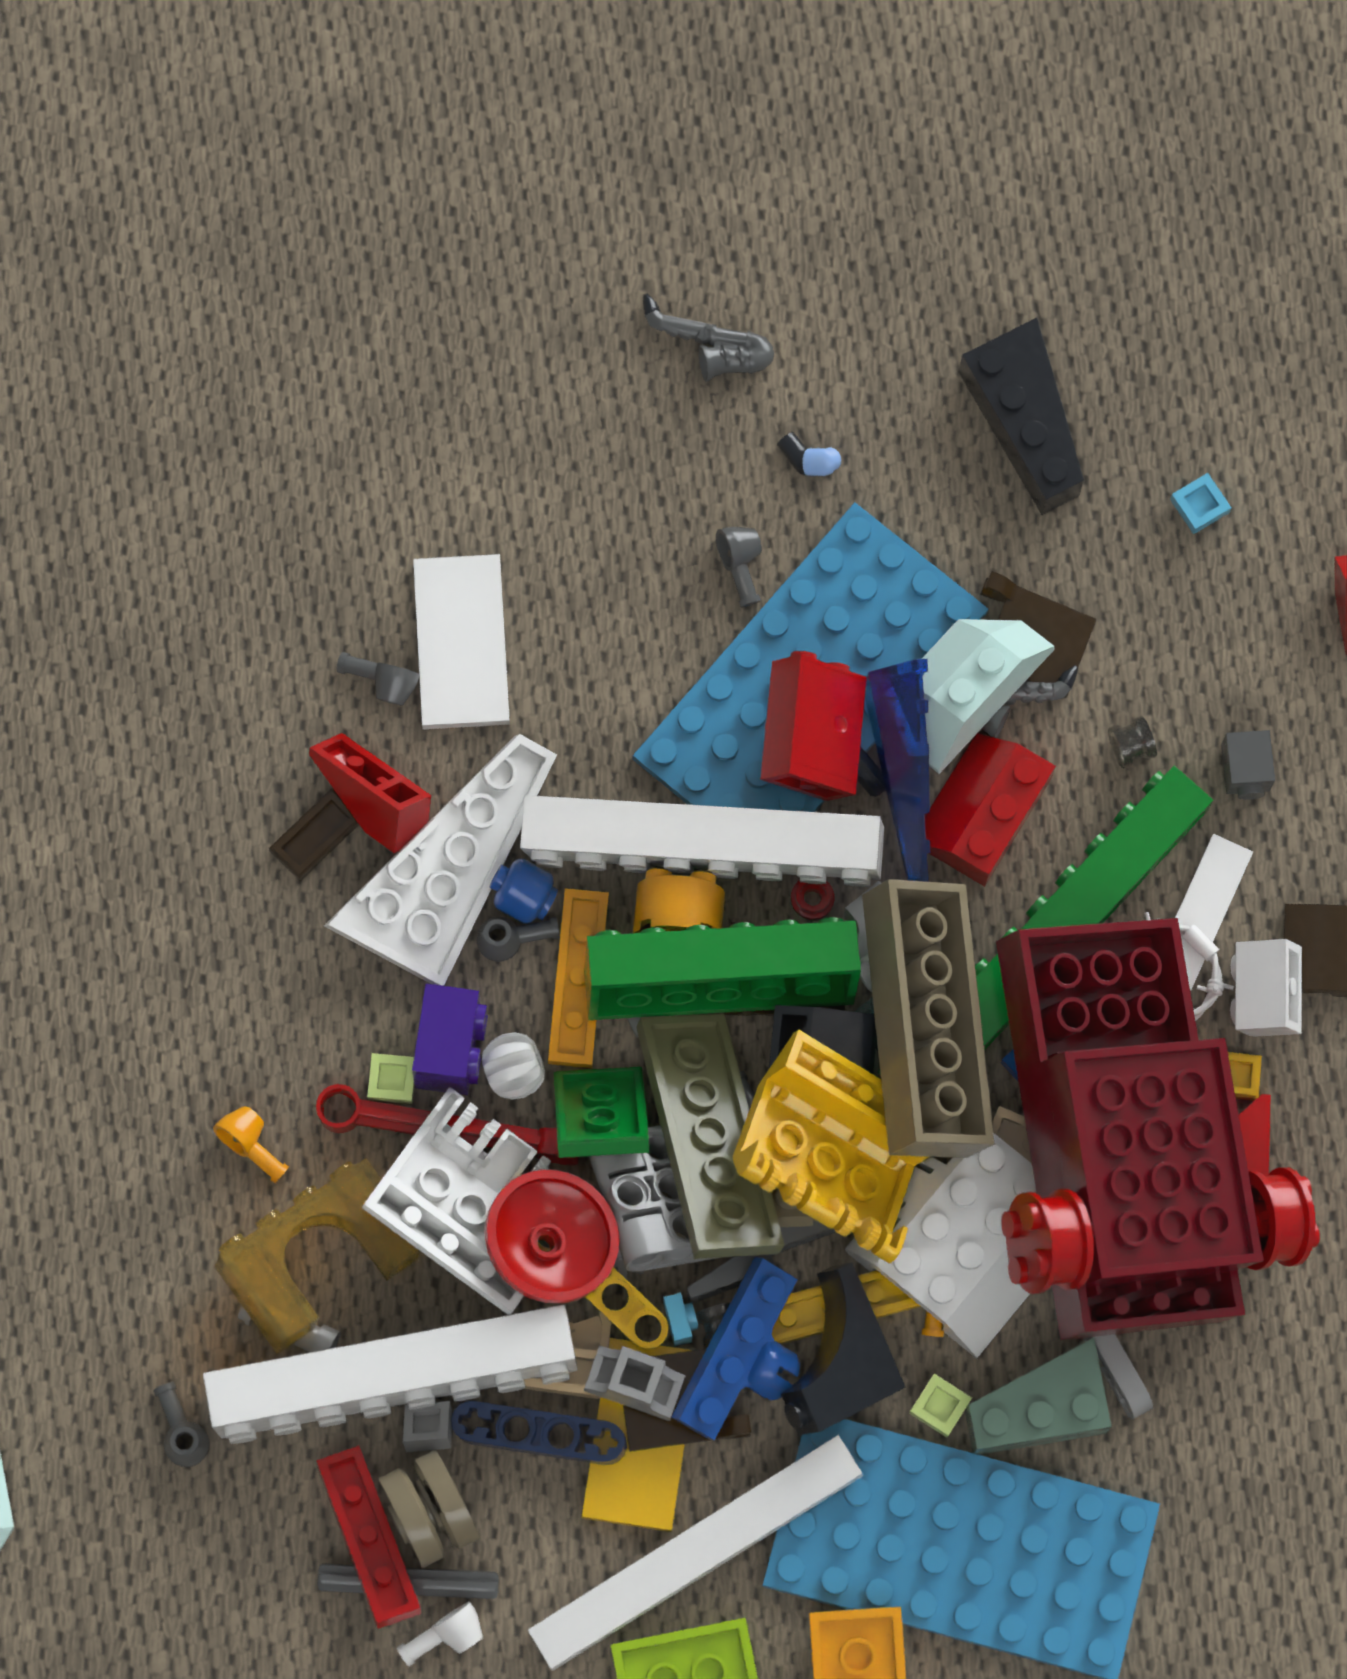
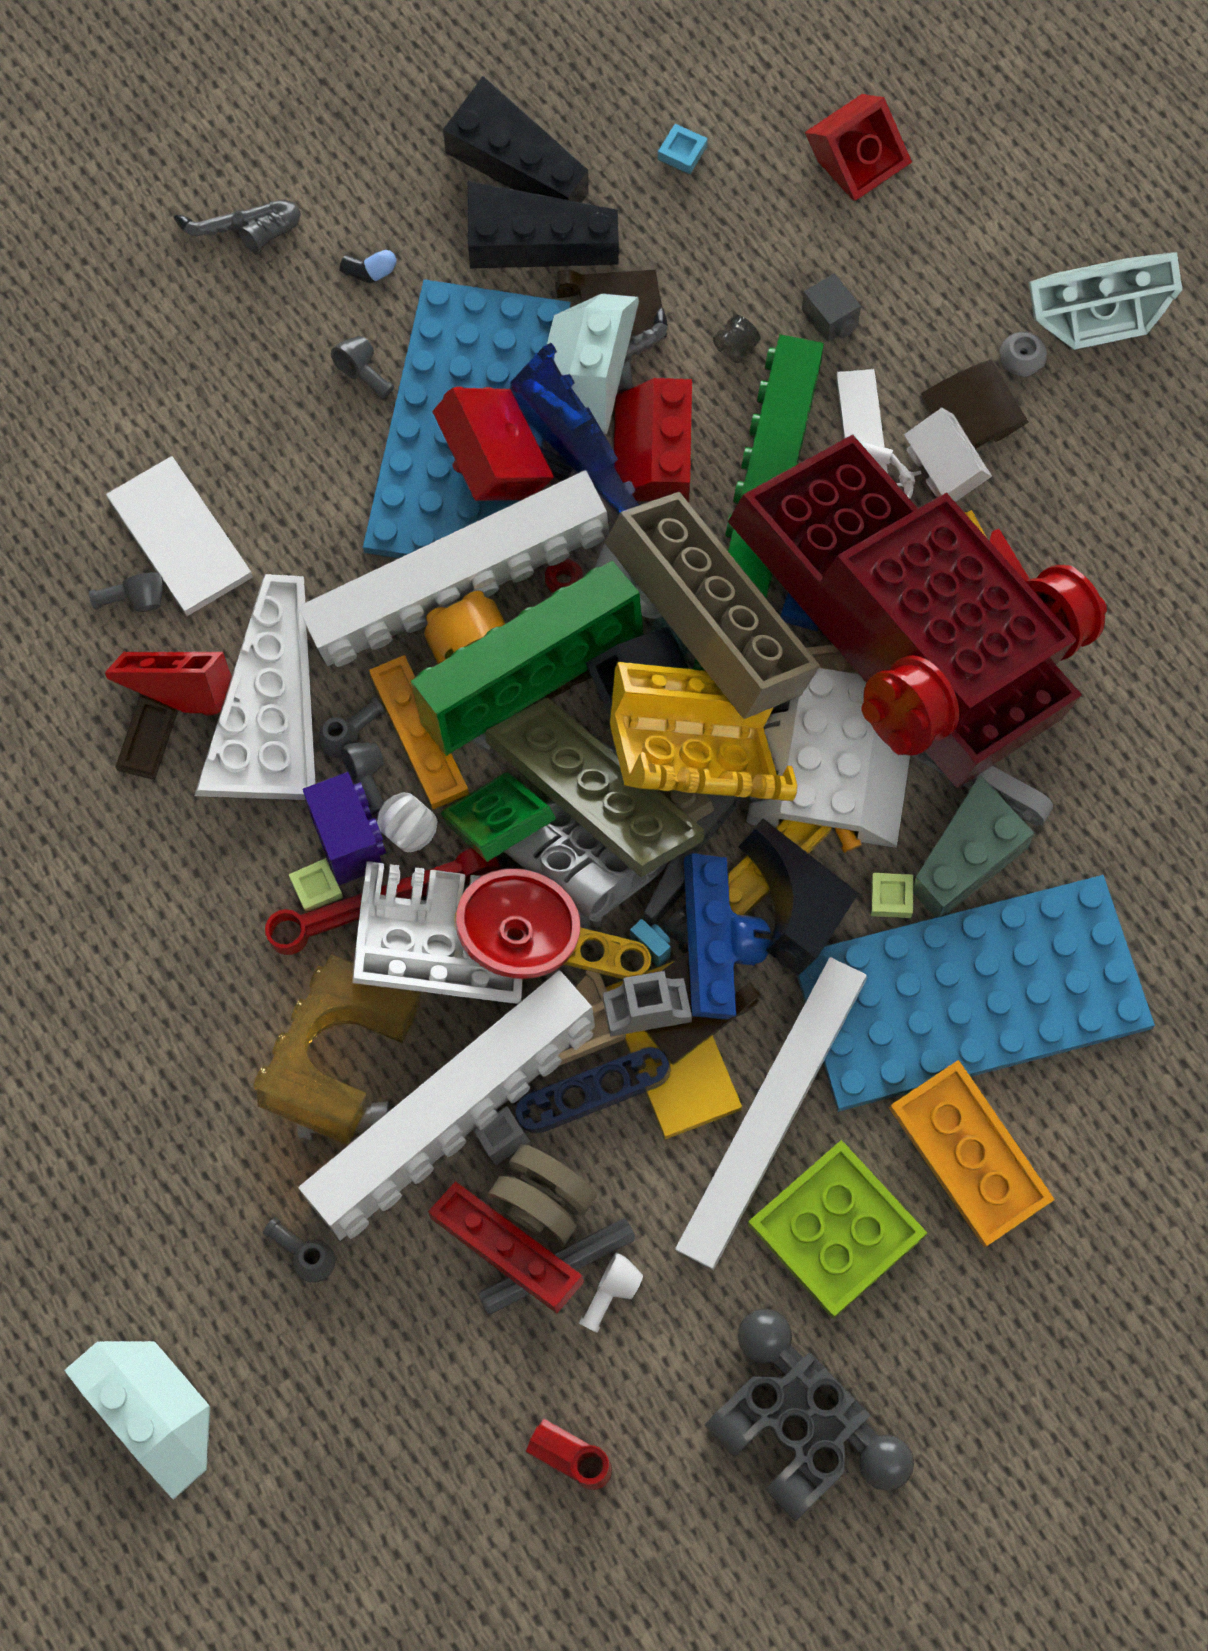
camera: 25 degrees left, 5 degrees down
light orange bar [213,1106,289,1184] -> none
blue head [489,858,558,924] -> none
none -> dark grey bar [341,742,385,815]
none -> black wedge [467,181,619,269]

